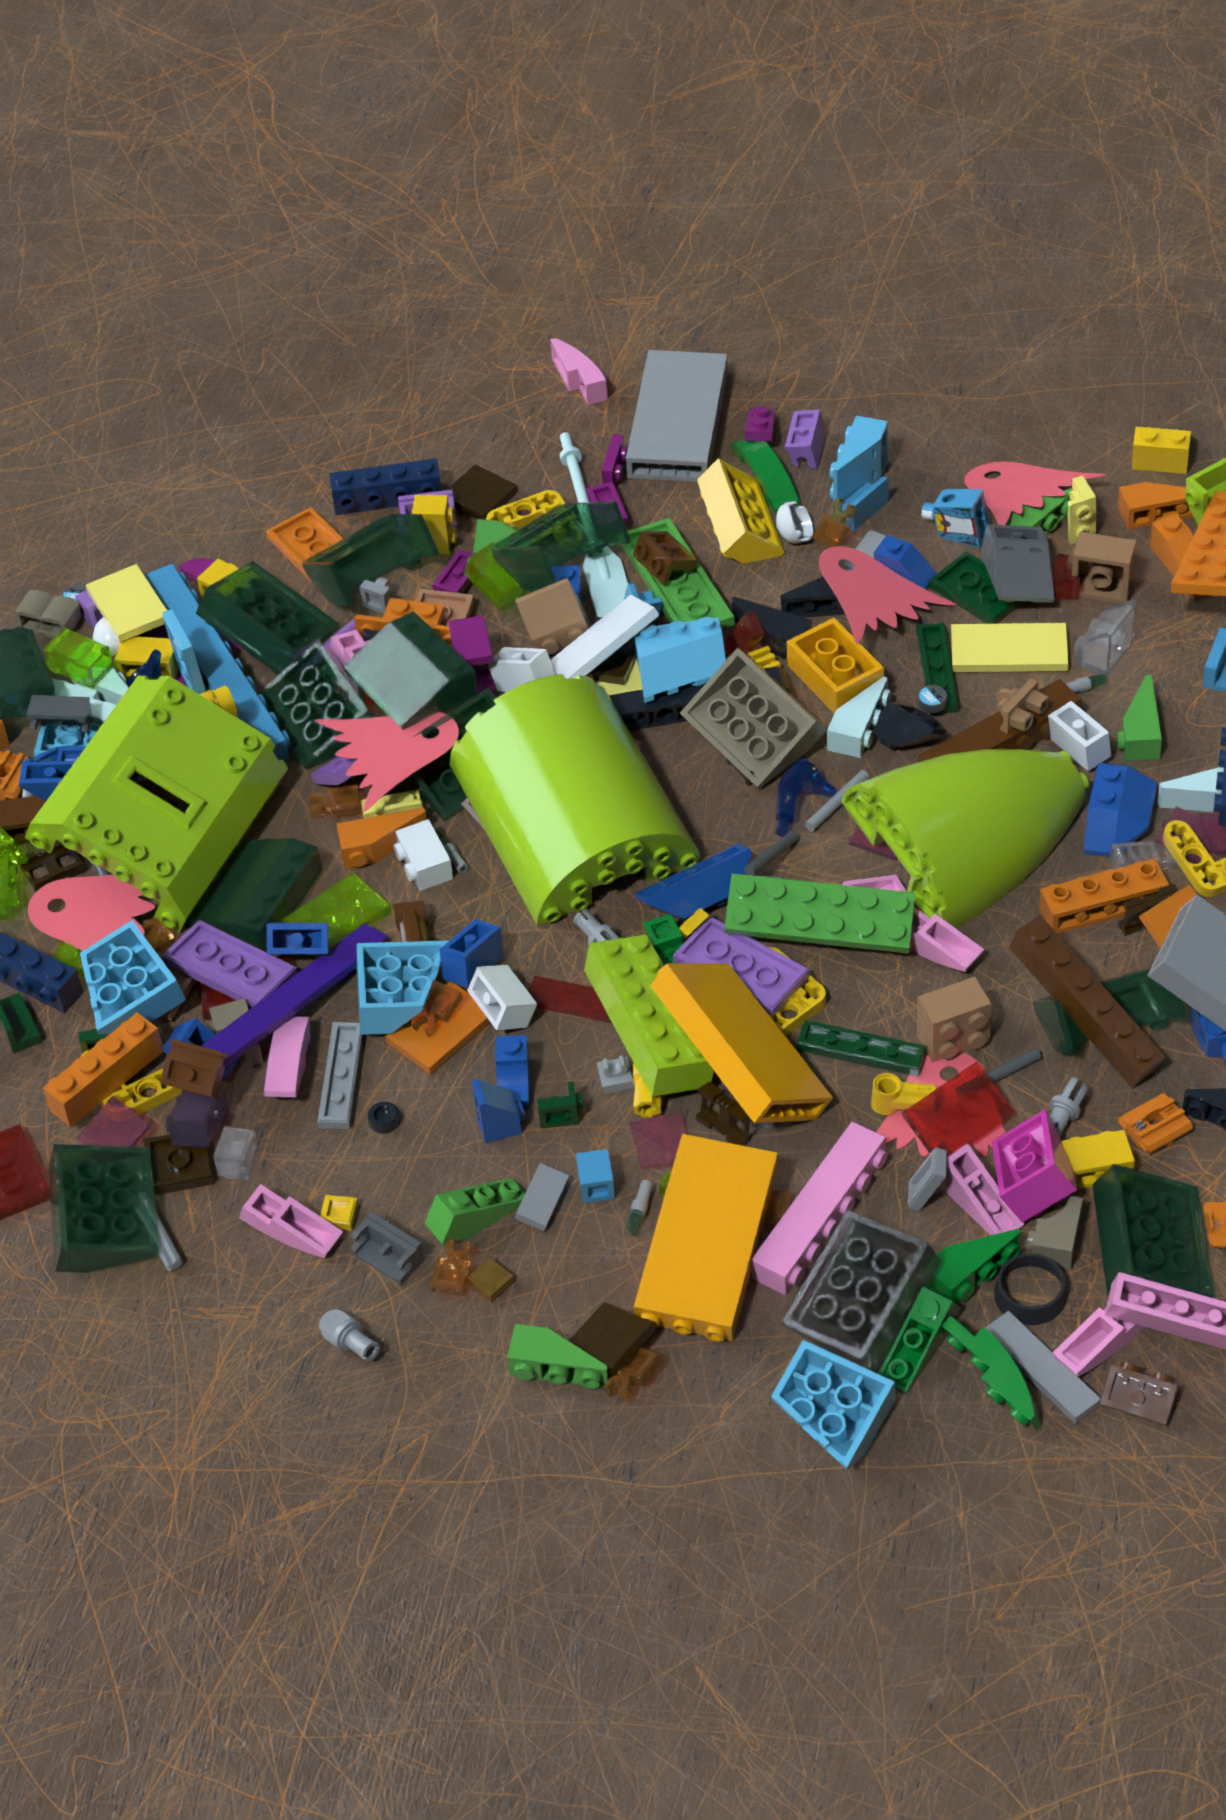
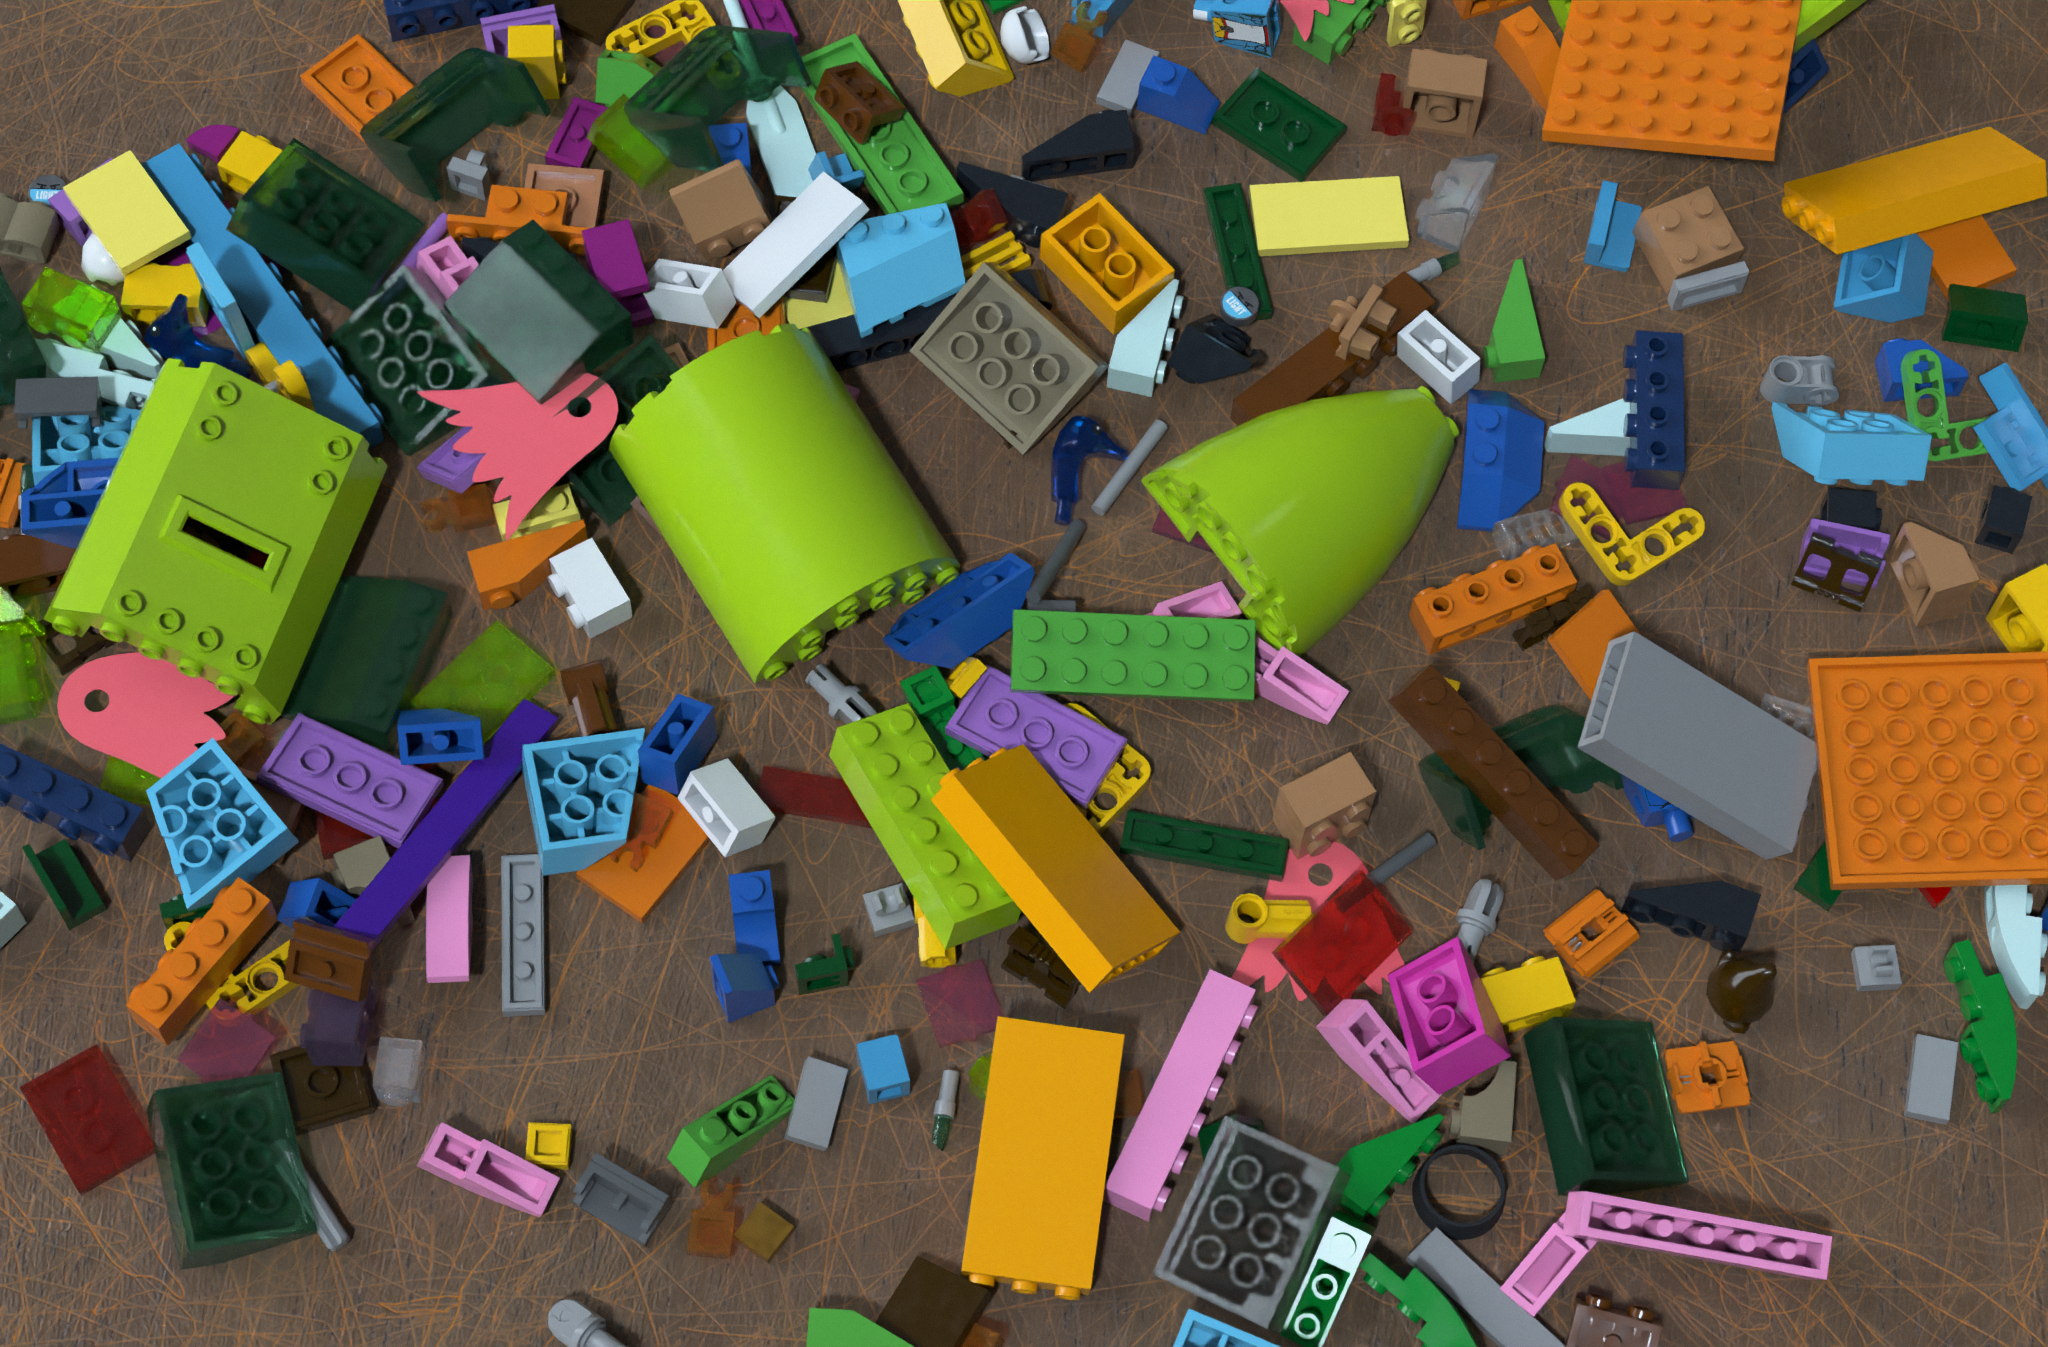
camera: 15 degrees left, 15 degrees up
black tile [368,1102,400,1134] -> none
light grey piece [435,831,468,873] -> none
coral piece [819,546,957,644] -> none
light grey tile [908,1147,946,1211] -> none
dark grey slope [981,524,1054,603] -> none

